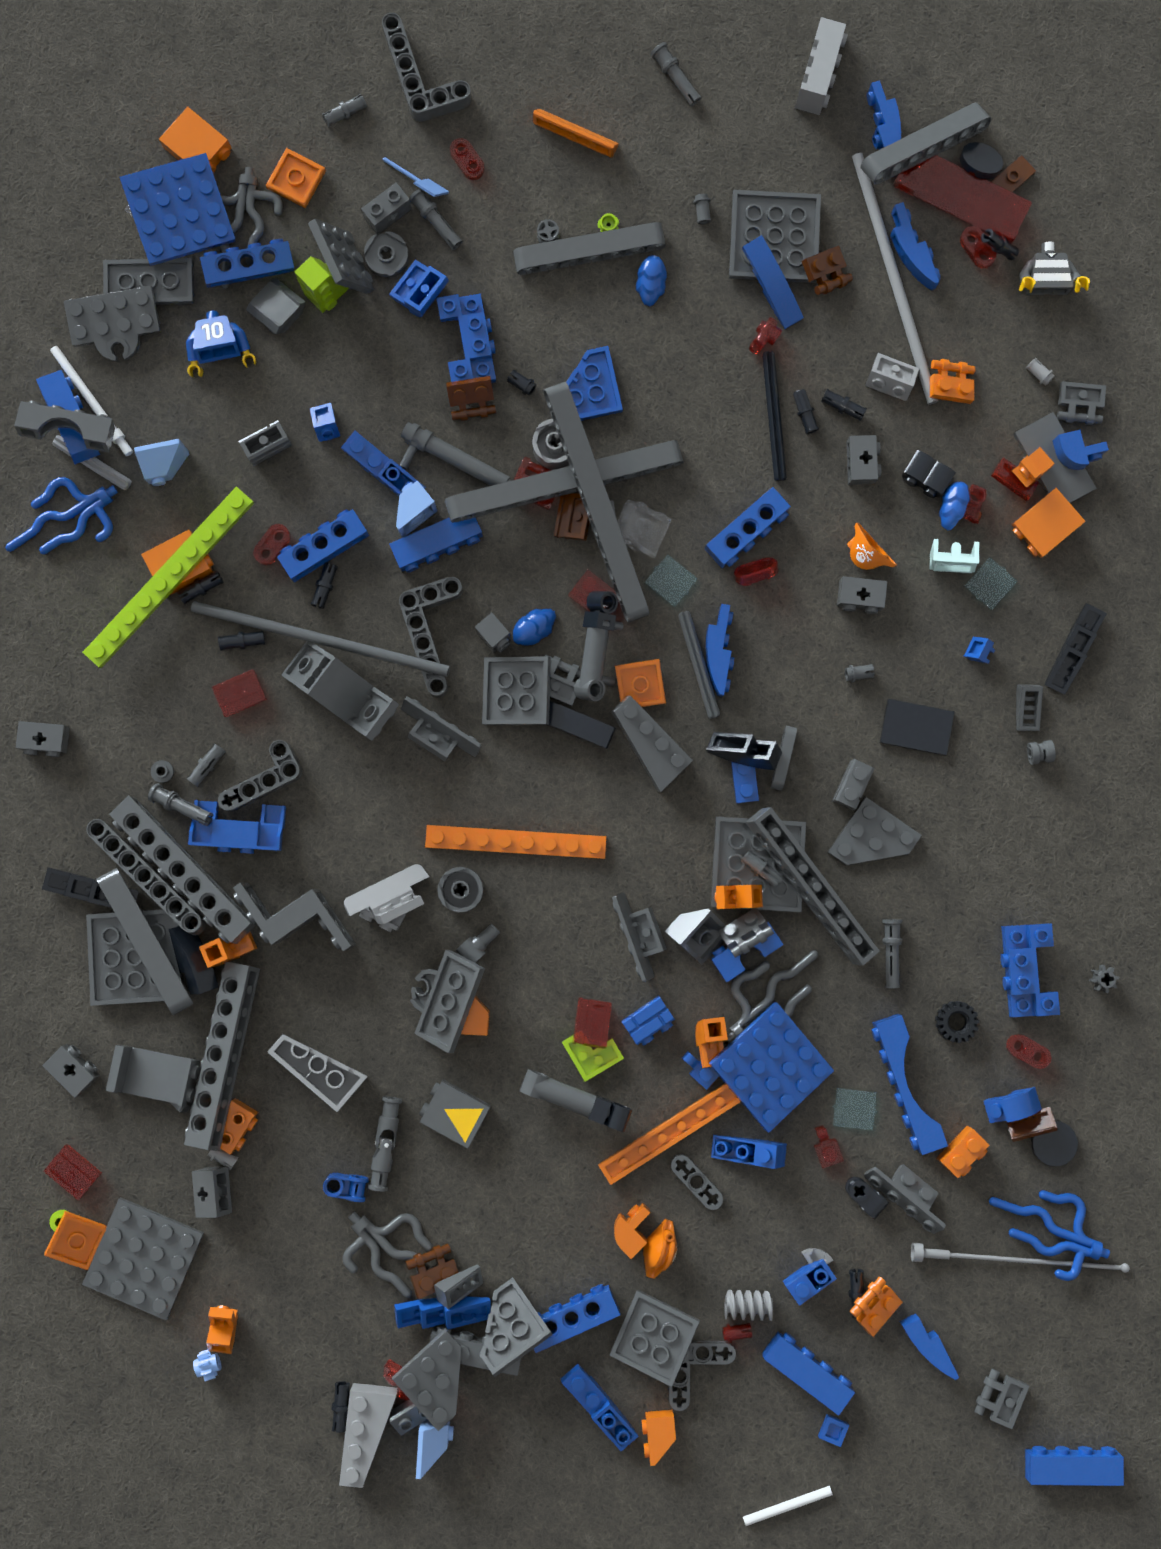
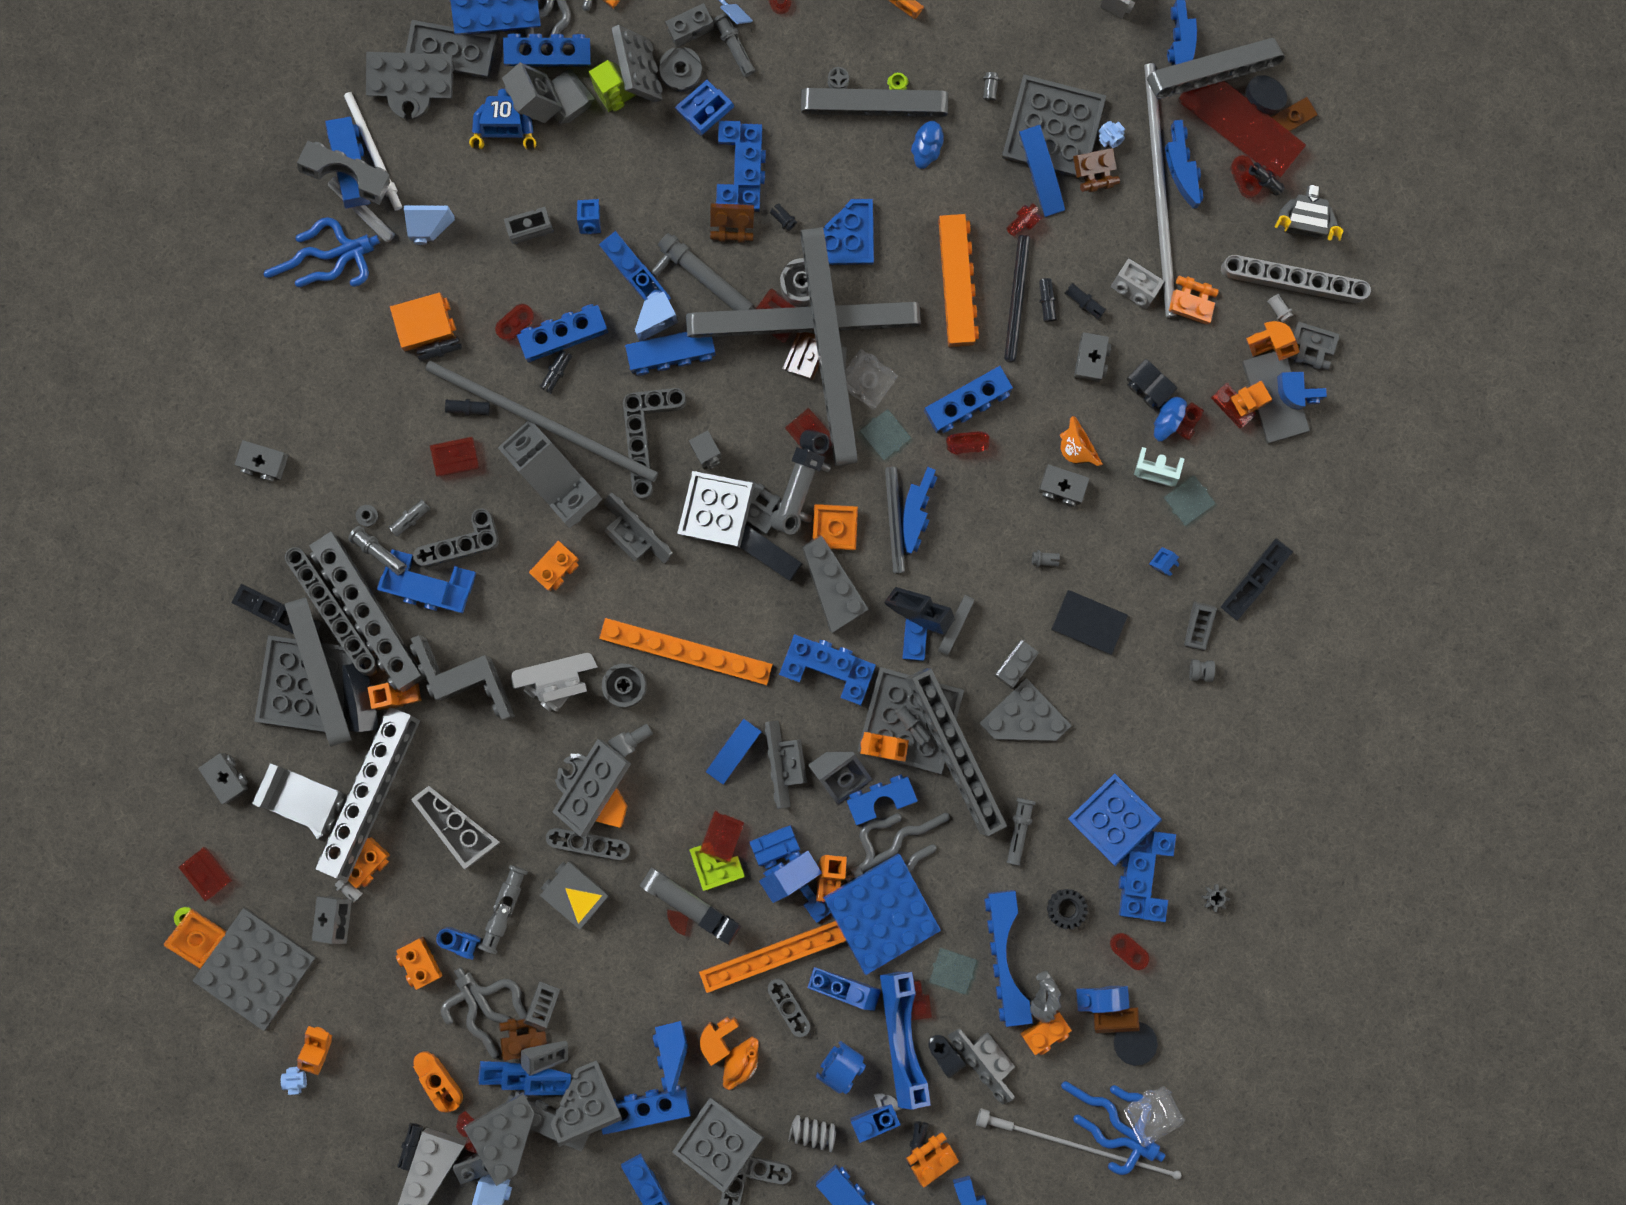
camera: 15 degrees right, 0 degrees up
lime plate [82,486,254,668] -> none
blue arm [513,609,556,645] -> none
dark grey plate [718,908,774,958] -> none
clear red pin [722,1323,752,1343] -> none
orange brick [1012,488,1085,558] -> none
none -> orange brick [396,937,443,990]
none -> orange piece [413,1051,463,1113]
none -> dark grey brick [502,62,563,123]
none -> dark grey slope [524,982,560,1031]
none -> orange brick [529,541,579,591]
none -> dark grey beam [546,828,630,860]
none -> blue slope [653,1021,688,1096]
none -> clear red tile [667,909,688,935]
none -> blue slope [706,719,761,784]
none -> brick [759,851,822,903]
none -> blue bracket [779,634,876,705]
none -> blue brick [816,1041,866,1094]
none -> blue arch [880,972,931,1109]
none -> orange brick [938,214,979,347]
none -> dark grey piece [1030,970,1061,1023]
none -> blue plate [1068,774,1162,866]
none -> light blue gear [1099,121,1125,148]
none -> clear slope [1124,1086,1185,1148]
none -> light grey beam [1221,255,1371,303]
none -> orange brick [1246,321,1300,361]

